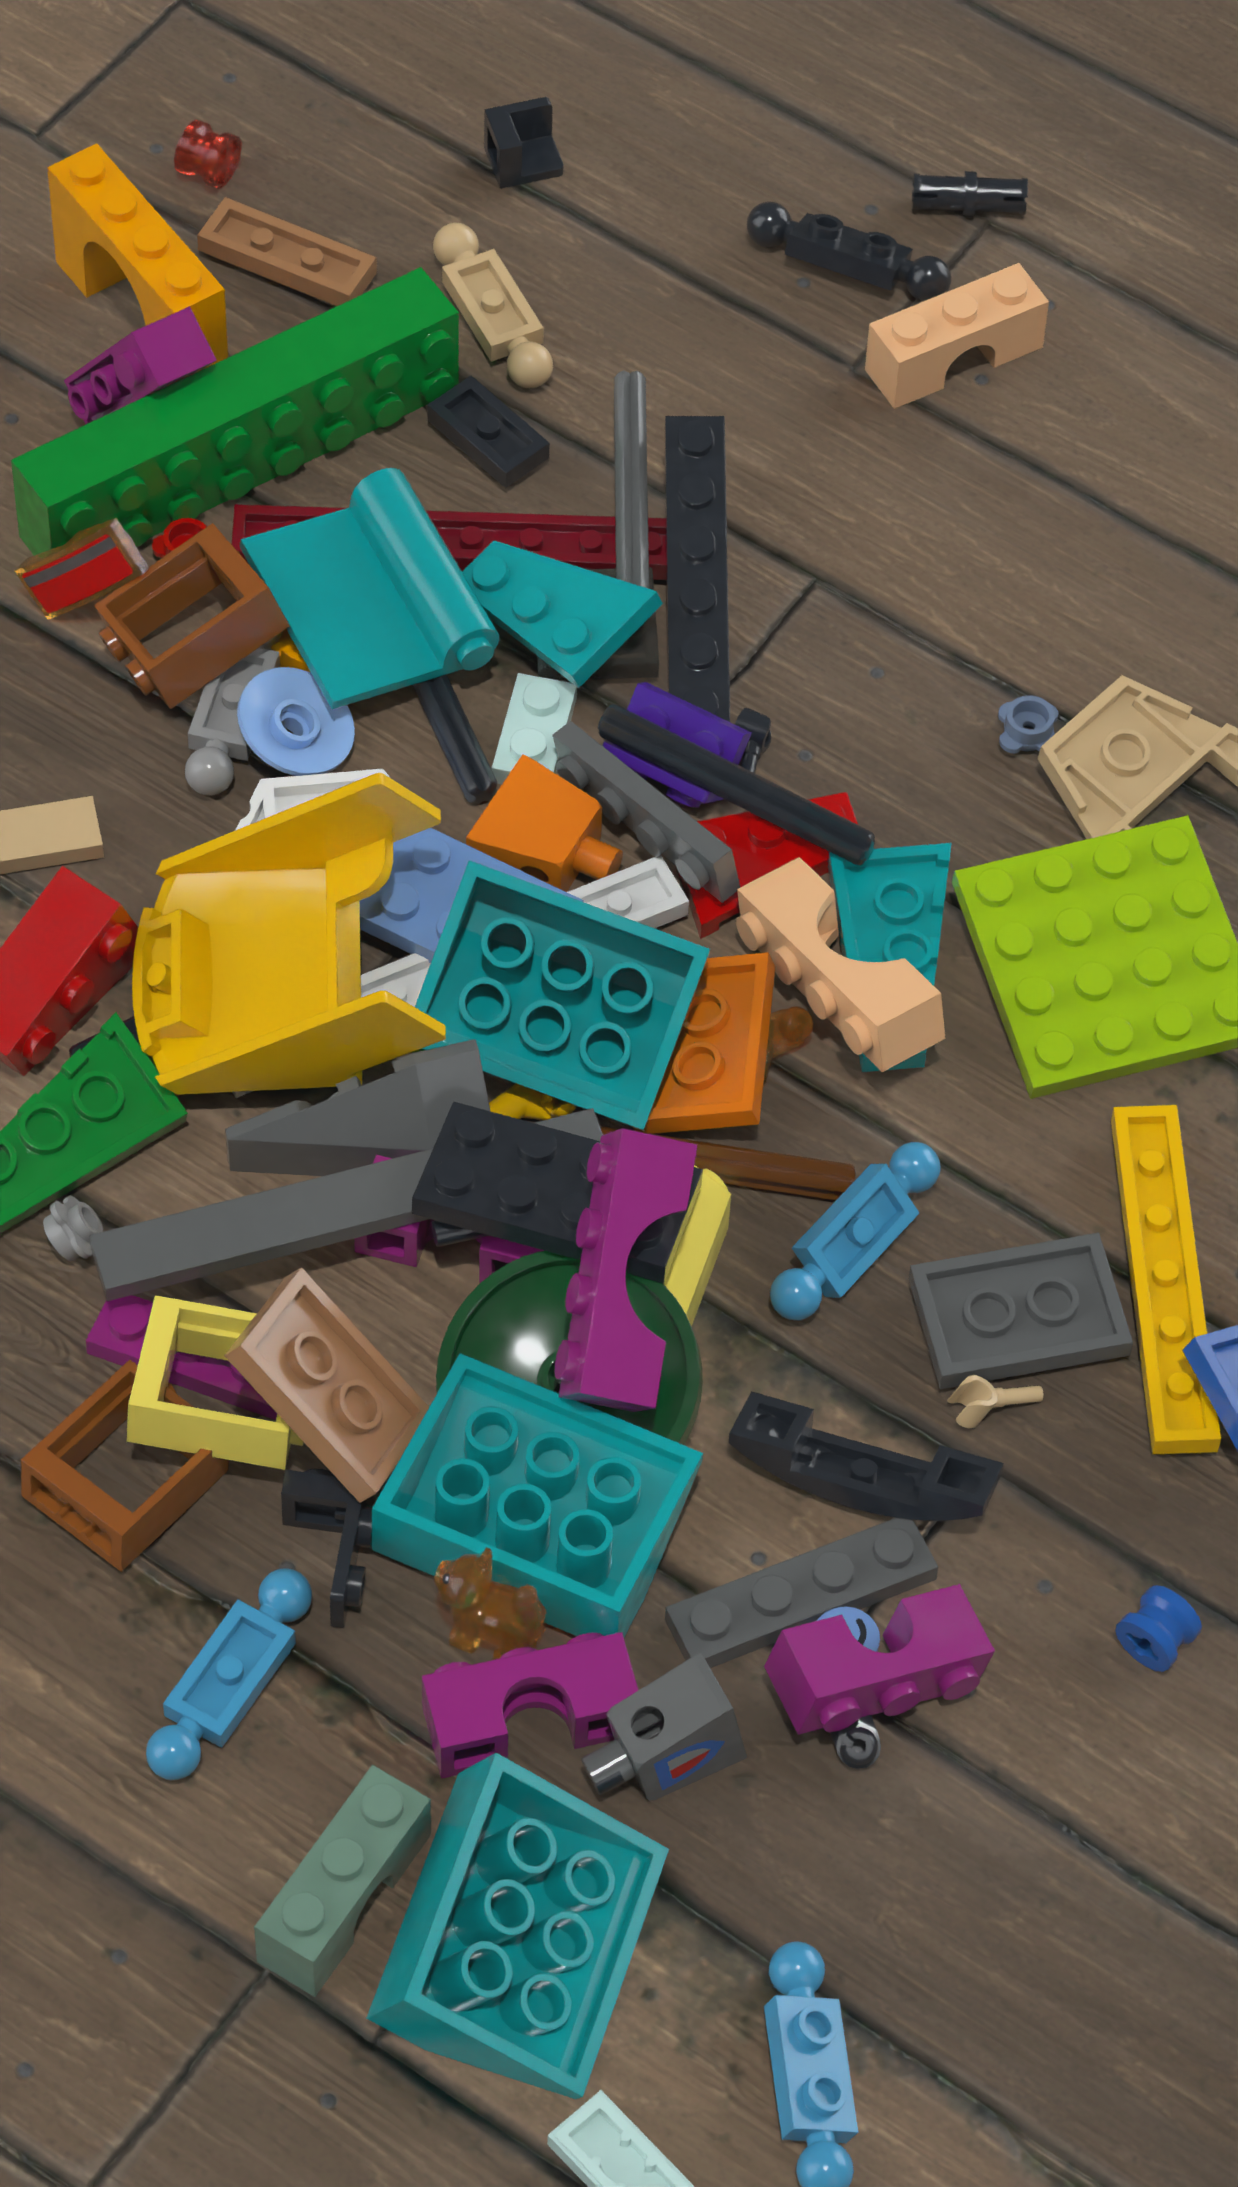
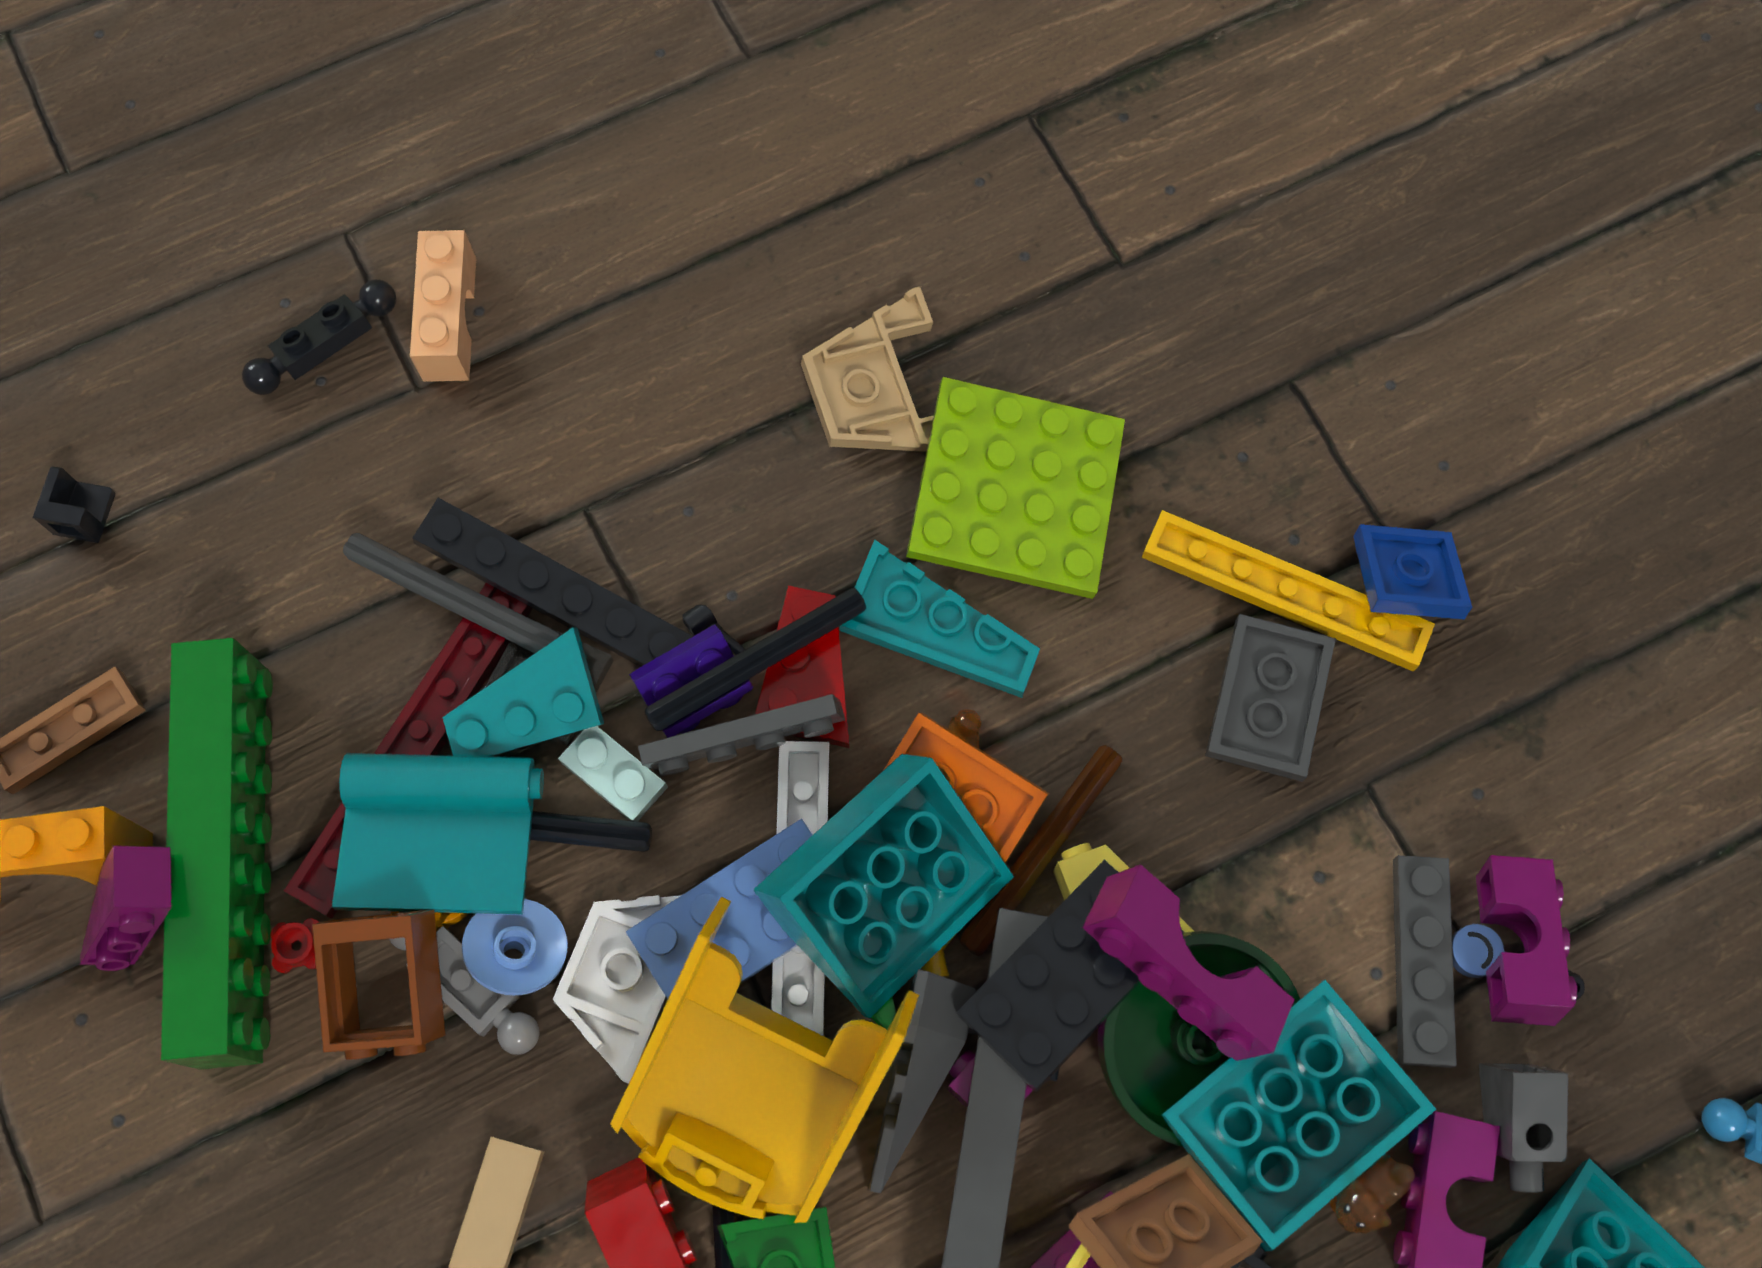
camera: 60 degrees left, 15 degrees up
slope [14,518,150,620] -> none
black plate [427,376,550,488] -> none
tan plate [433,223,553,388] -> none
orange torso [466,754,623,892] -> none
black slope [728,1391,1004,1521] -> none
light nougat arch [736,857,945,1072] -> none
dark azure plate [770,1142,940,1320] -> none
black pin [912,171,1028,217] -> none
tan hand [947,1375,1044,1428] -> none
sand blue plate [998,696,1058,753] -> none
blue wheel [1115,1585,1202,1672] -> none

